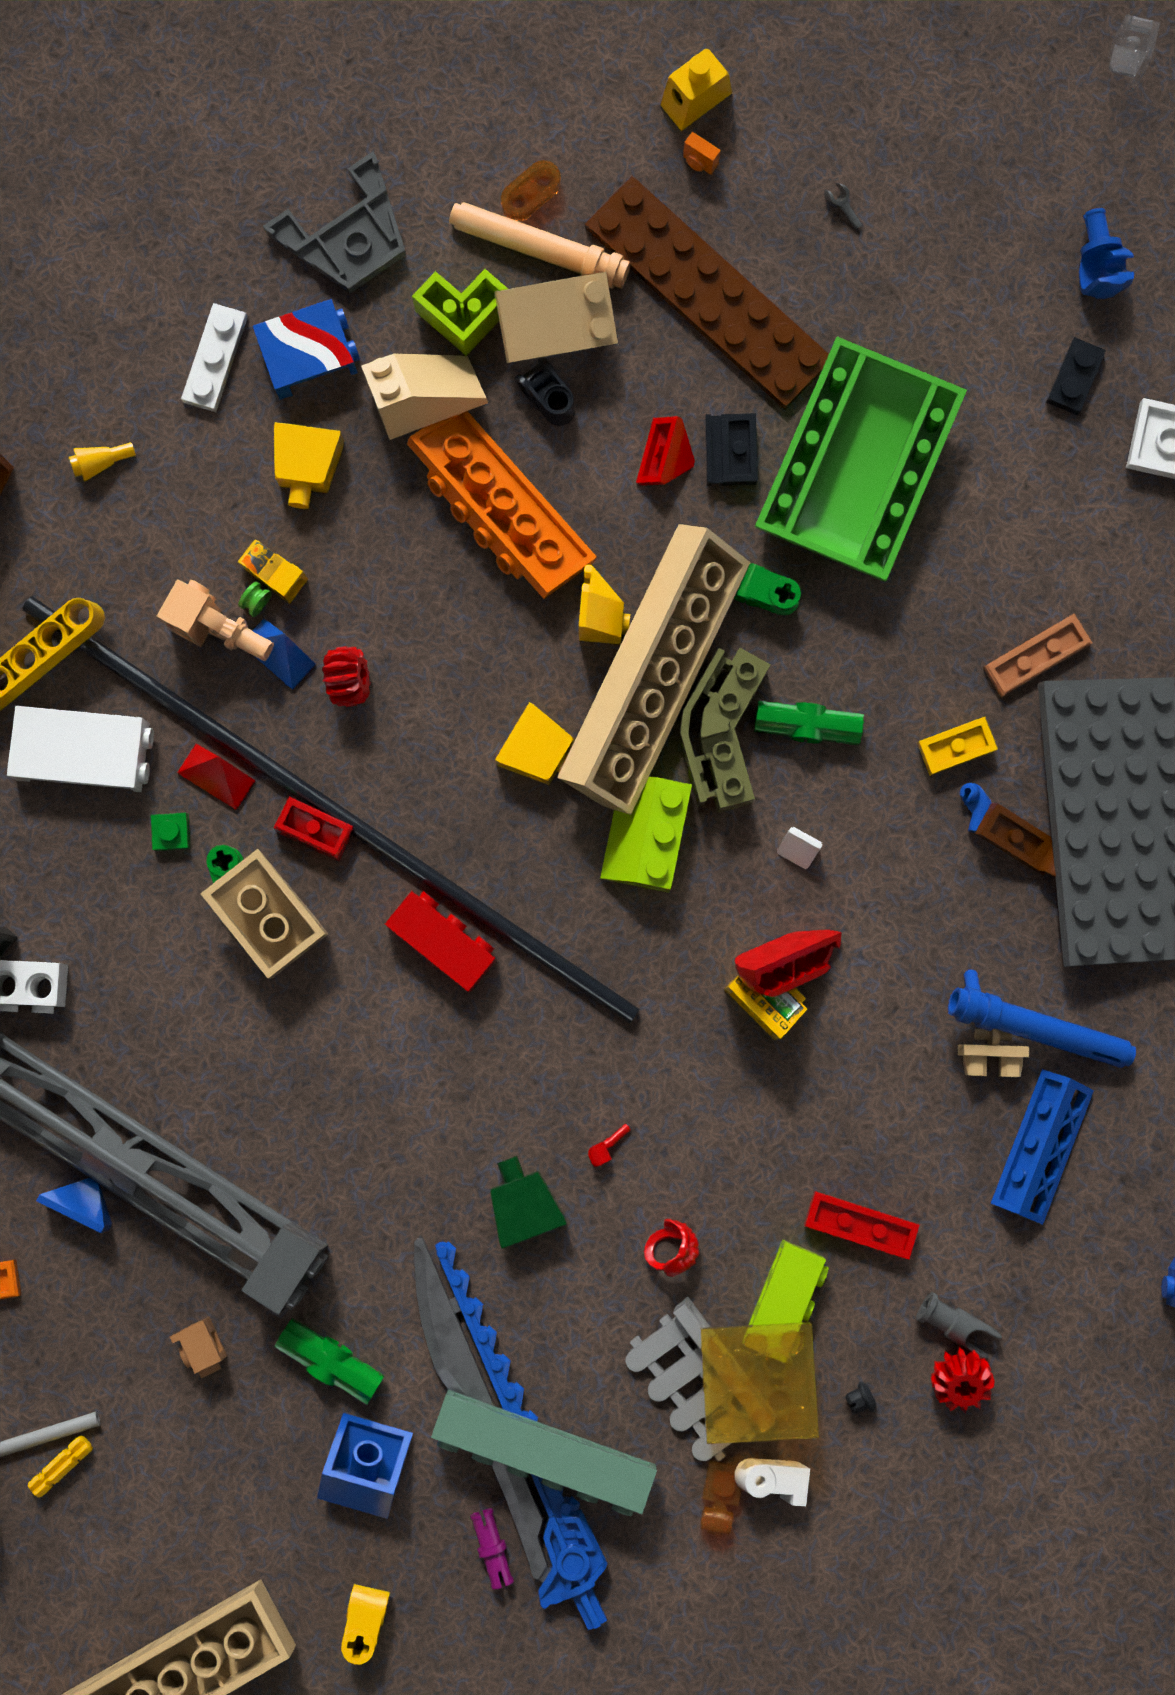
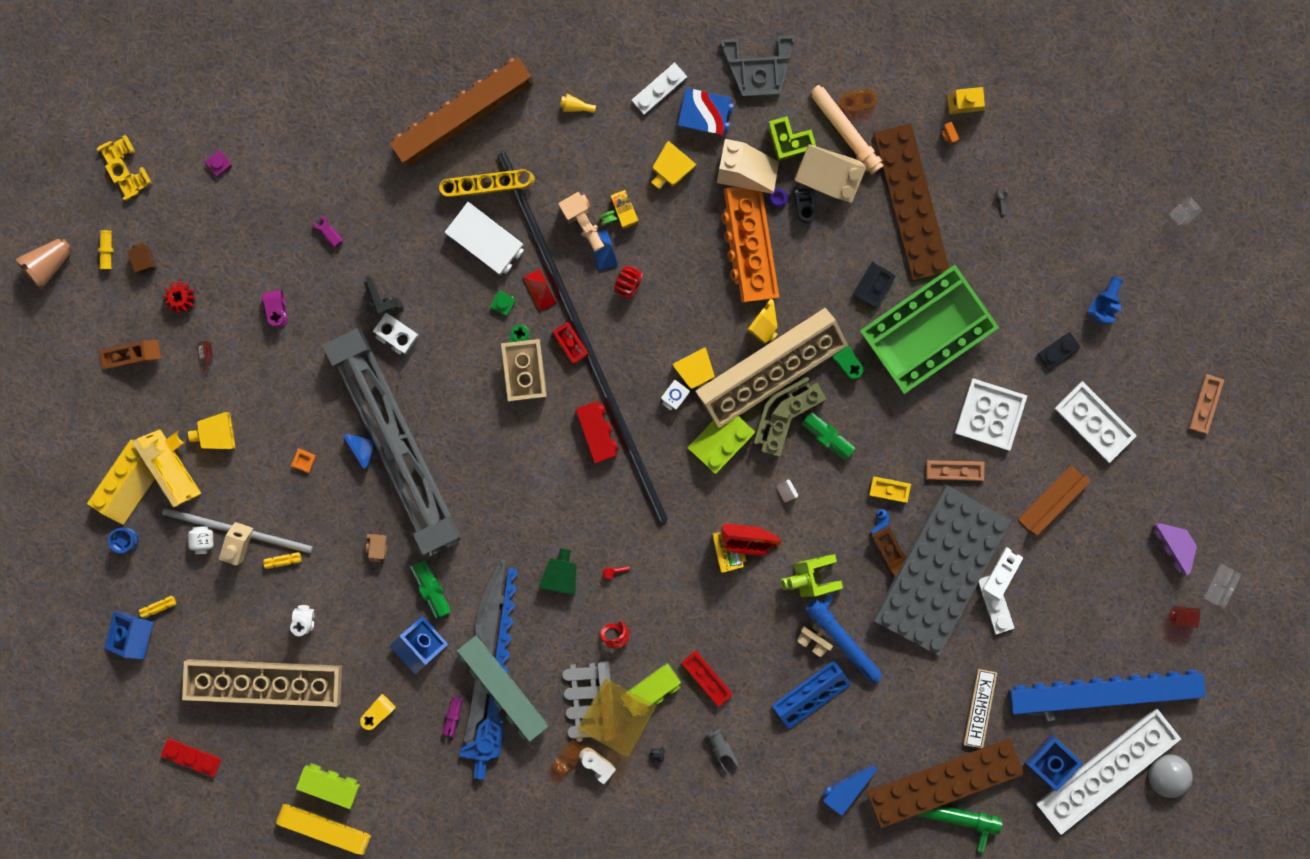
camera: 30 degrees right, 5 degrees up
red slope [636,416,695,485] -> none
red gear [930,1347,995,1414] -> none
none -> white connector [290,605,314,636]
none -> white brick [661,380,690,410]
none -> dark purple plate [768,188,788,208]
none -> lime piece [780,554,843,597]
none -> white plate [955,378,1027,451]

